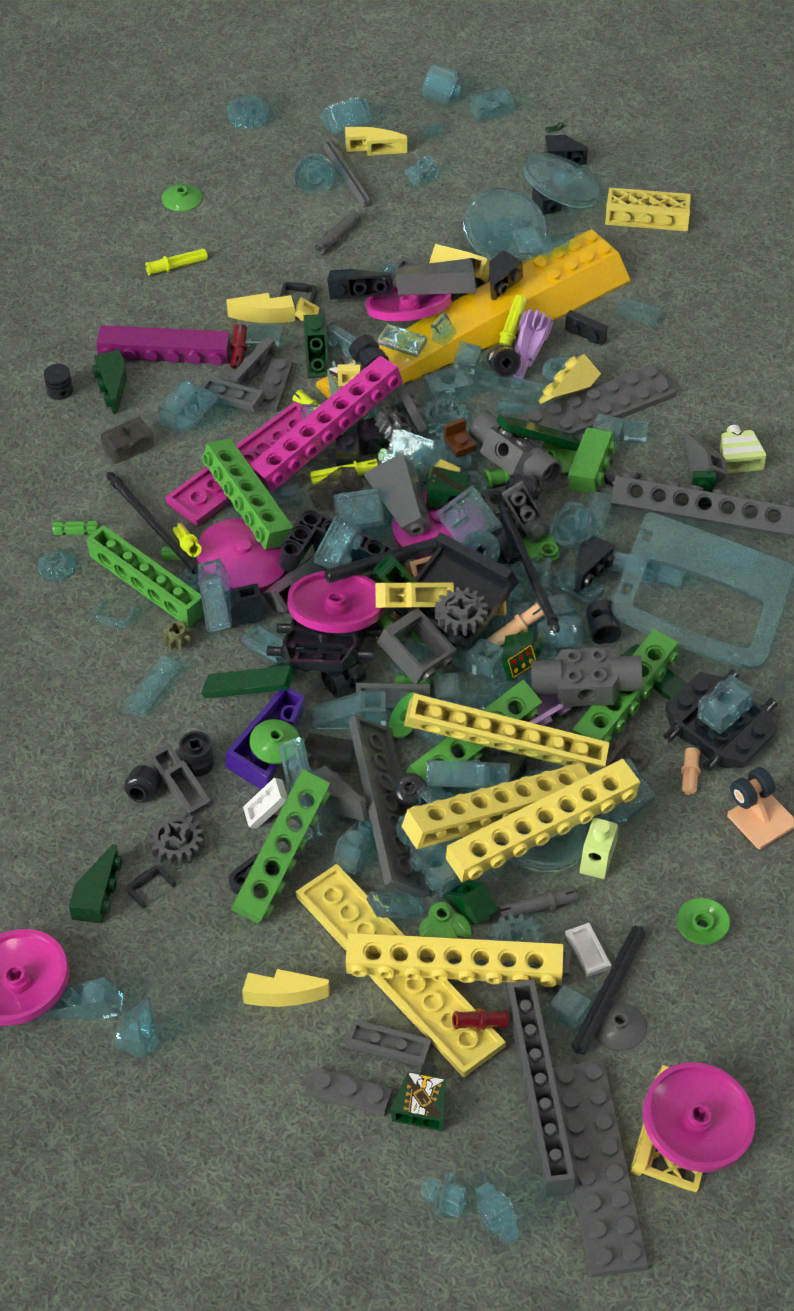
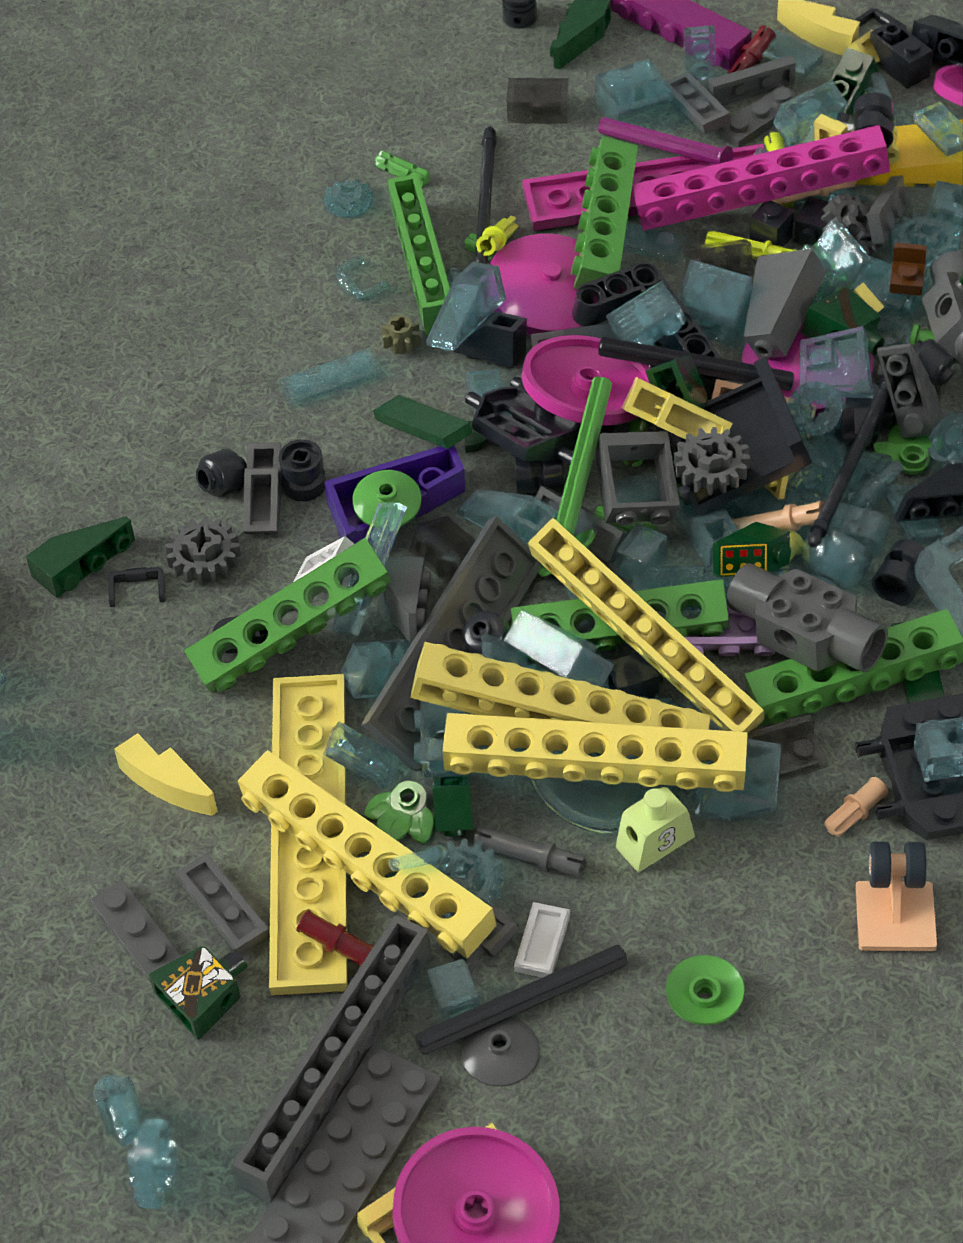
camera: 40 degrees right, 0 degrees up
none -> clear light blue piece [389,843,447,871]
none -> bright green axle [556,376,612,538]
none -> magenta axle [598,117,733,164]
none -> clear light blue plate [684,25,716,80]
none -> clear light blue brick [773,81,848,147]
none -> black slope [870,20,933,89]

